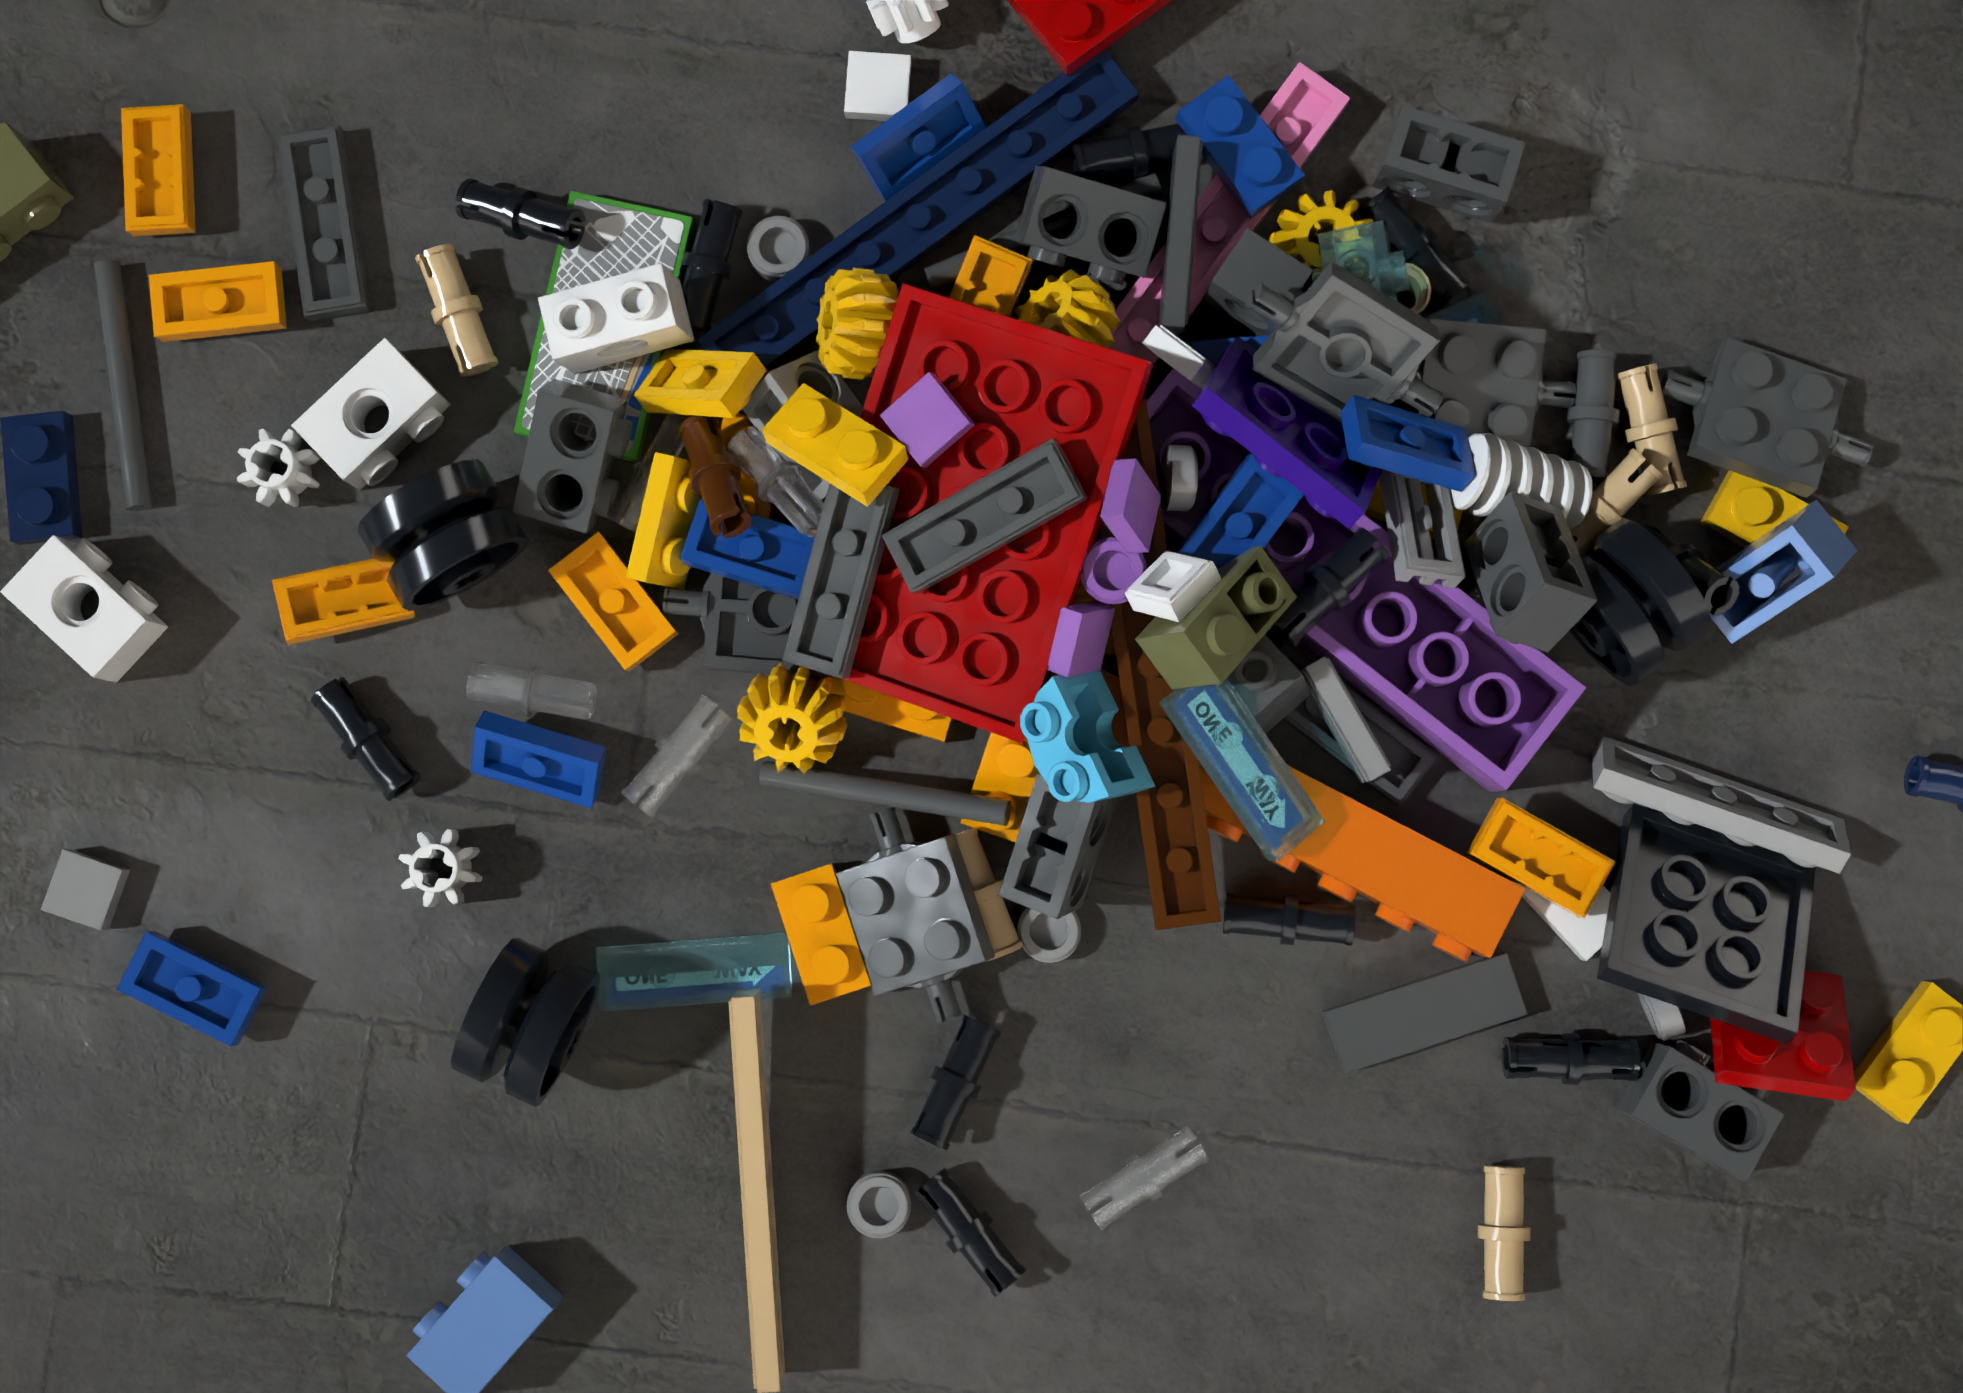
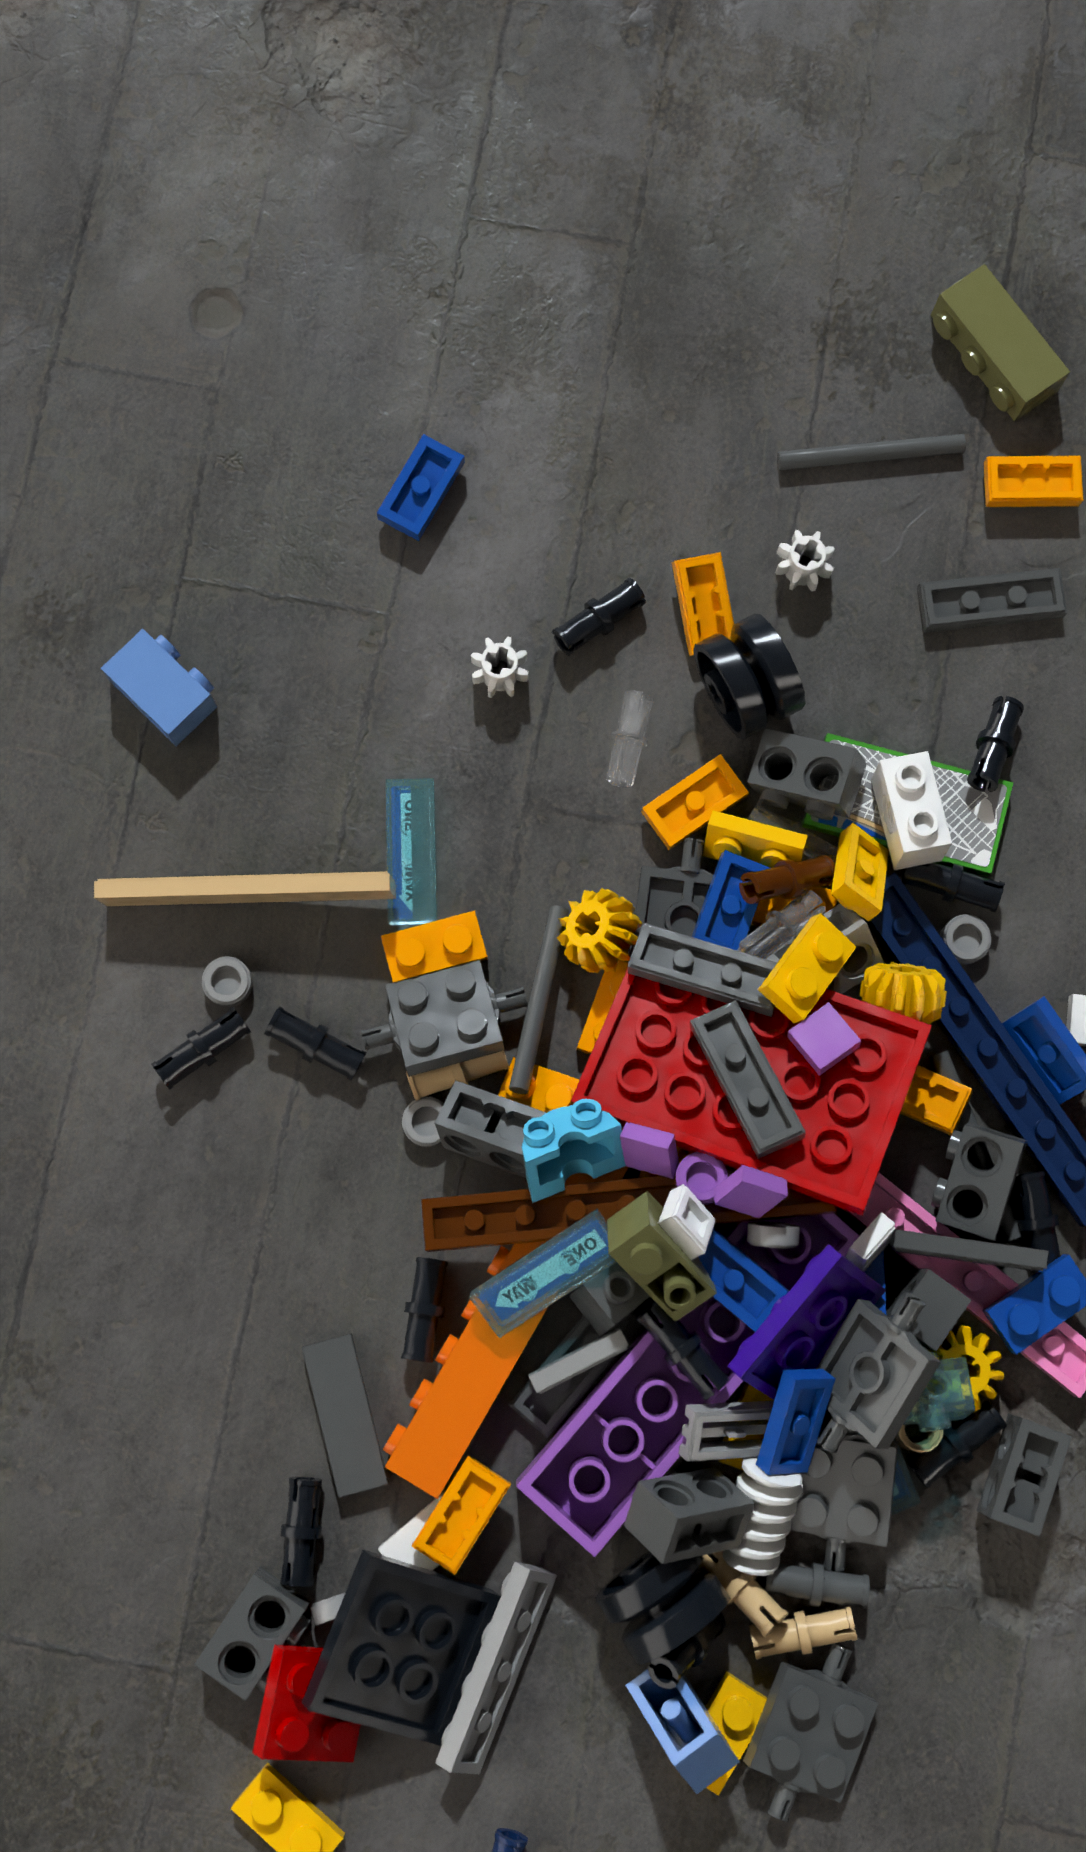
camera: 85 degrees right, 5 degrees down
dark blue plate [0,411,83,545] -> none
white brick [0,535,168,682] -> none
light grey tile [41,849,130,930] -> none
light orange plate [149,261,287,342] -> none
white brick [291,338,451,490] -> none
tan pin [415,244,499,377] -> none
black wheel [451,938,600,1107] -> none
blue plate [471,710,606,809] -> none
clear pin [620,694,734,819] -> none
yellow gear [1014,269,1121,347] -> none
clear pin [1078,1125,1209,1231] -> none
tan pin [1478,1165,1531,1301] -> none

